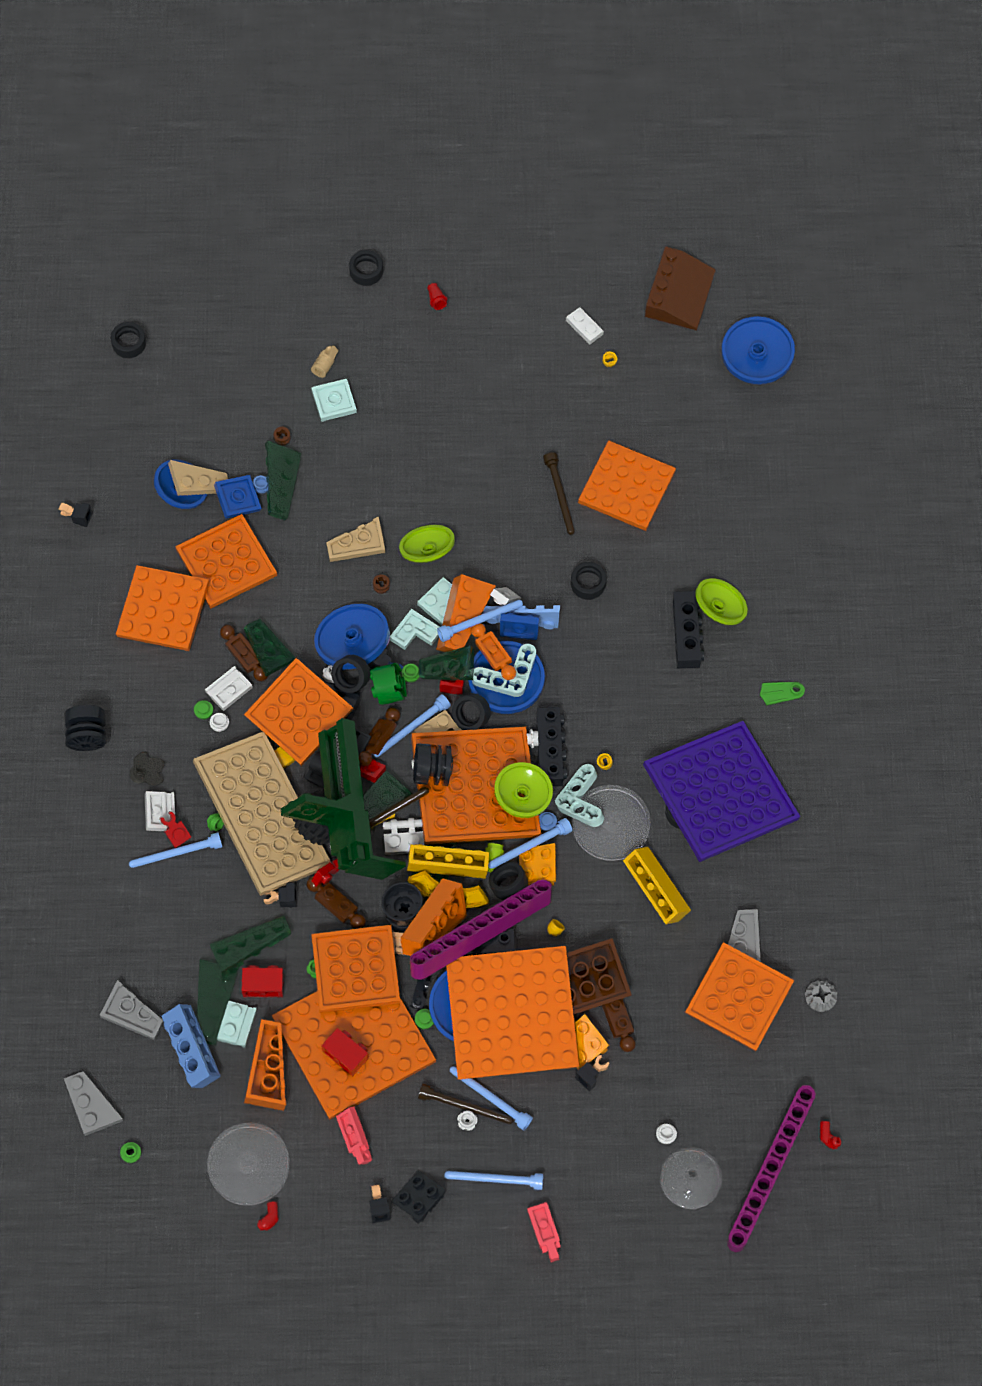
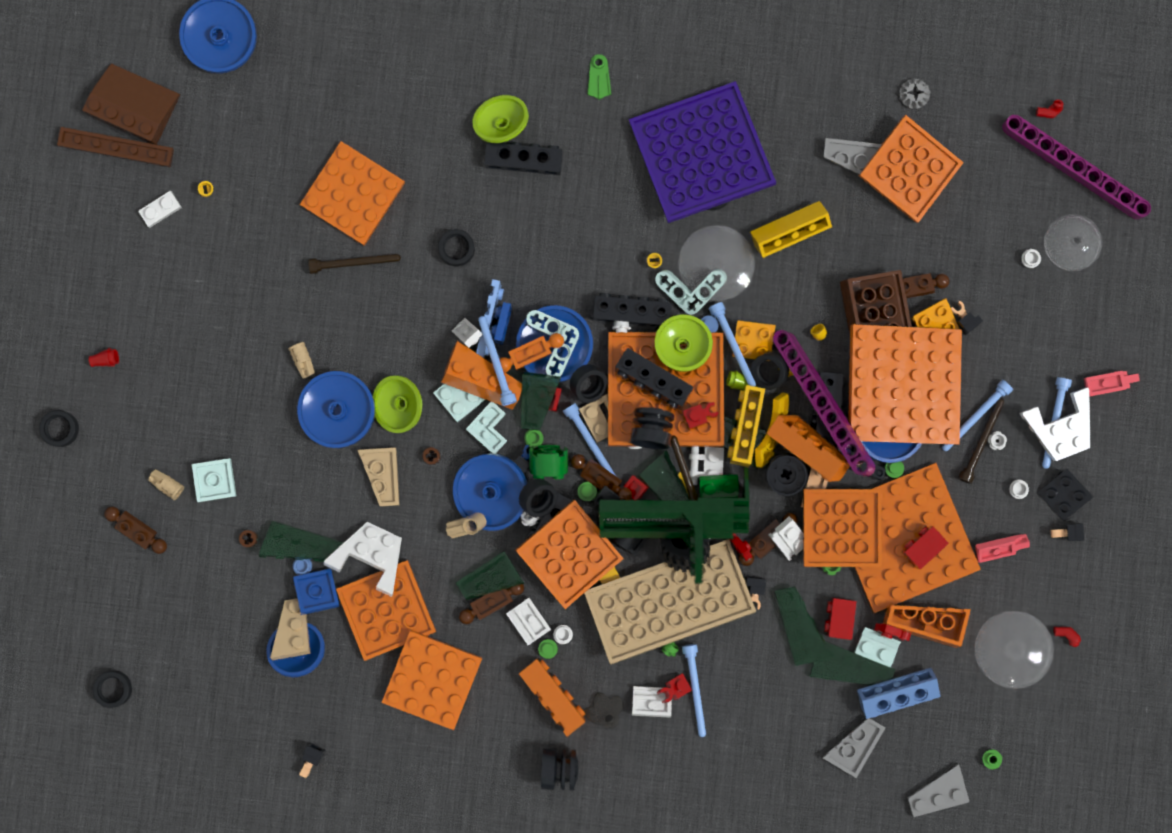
camera: 80 degrees left, 20 degrees up
none -> reddish brown plate [57,127,174,167]
none -> reddish brown plate [104,506,167,554]
none -> tan hinge [288,342,315,378]
none -> blue dish [297,371,375,448]
none -> white wing [324,522,402,597]
none -> tan piece [446,512,487,538]
none -> orange wedge [519,658,586,737]
none -> bright green plate [578,482,597,501]
none -> black brick [615,348,694,410]
none -> red plate [682,402,719,430]
none -> green plate [699,474,739,498]
none -> white plate [768,517,803,561]
none -> red plate [874,623,911,641]
none -> white plate [1009,480,1029,499]
none -> white wing [1020,387,1090,461]

